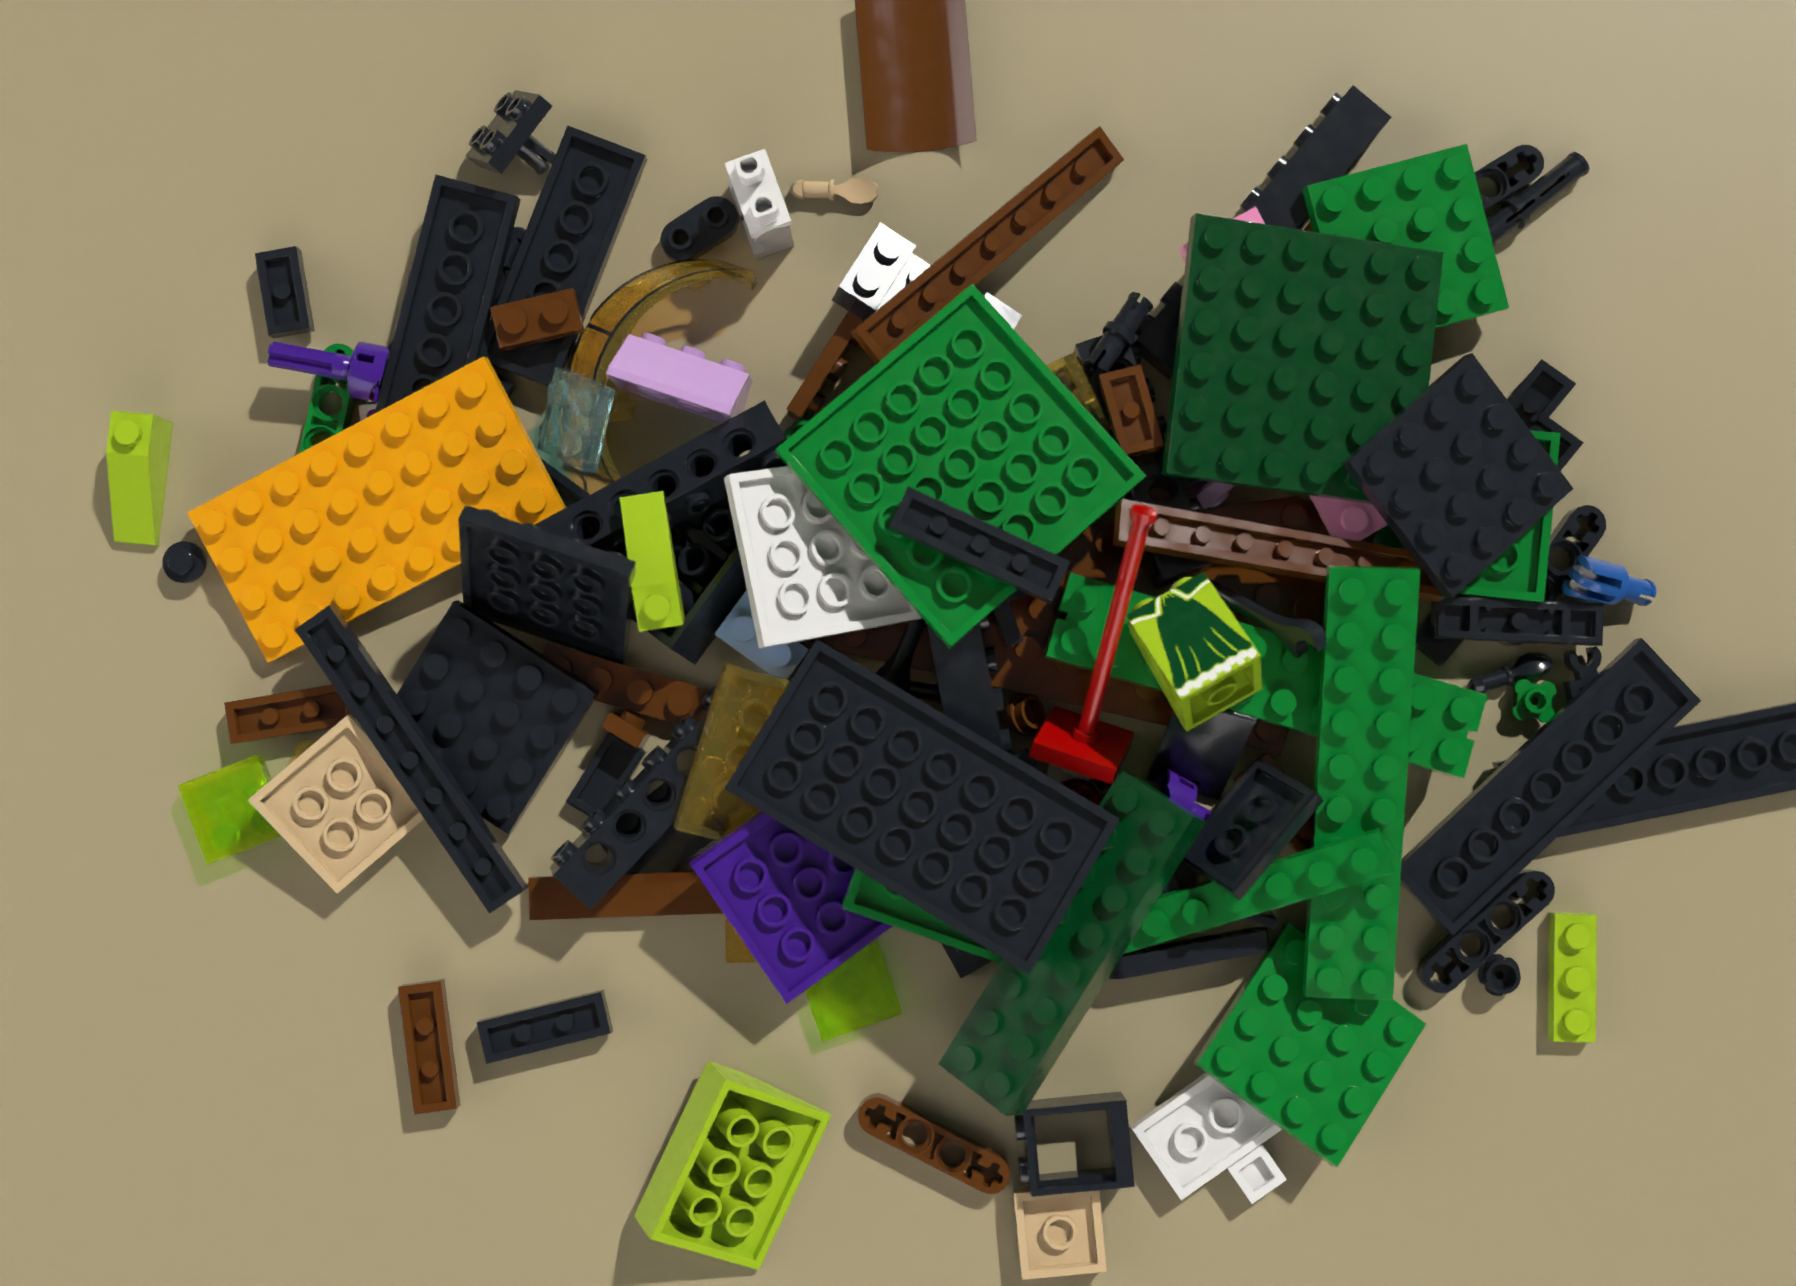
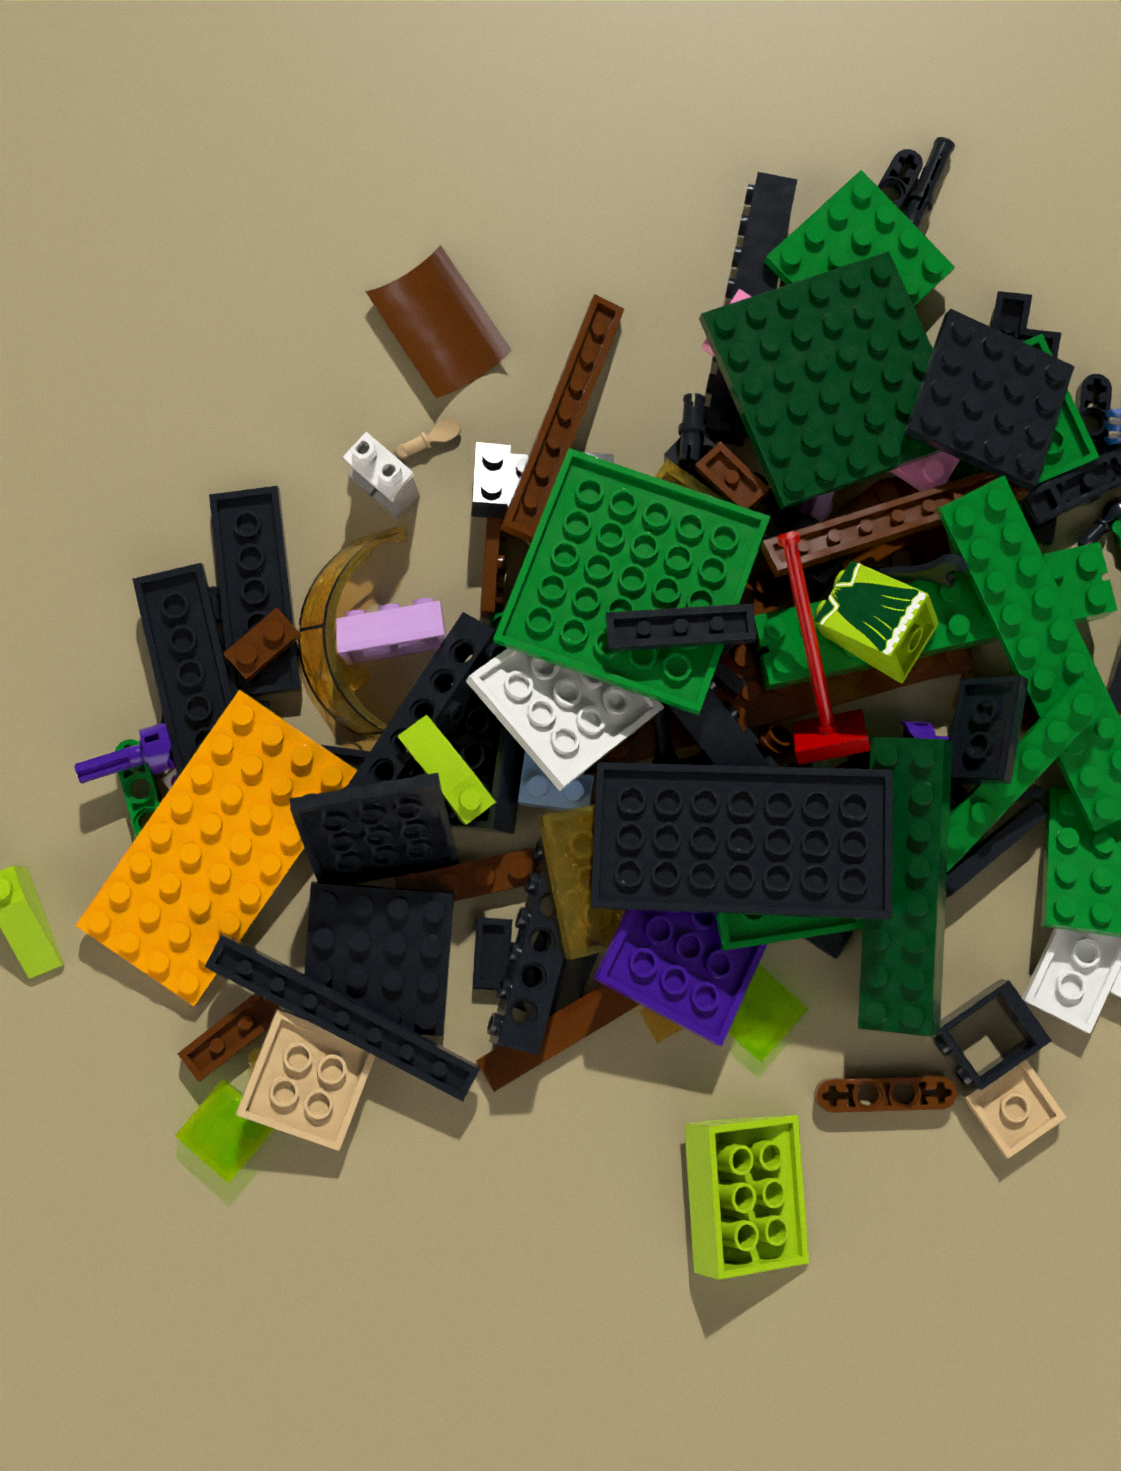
camera: 25 degrees left, 5 degrees down
black plate [162,541,207,584] -> none
black plate [255,246,315,338] -> none
reddish brown plate [398,979,461,1115] -> none
black plate [466,90,556,175] -> none
black plate [477,989,613,1064] -> none
clear light blue plate [537,367,615,473] -> none
reddish brown plate [601,709,652,749] -> none
black plate [660,196,739,264] -> none
black container [1147,709,1257,800] -> none

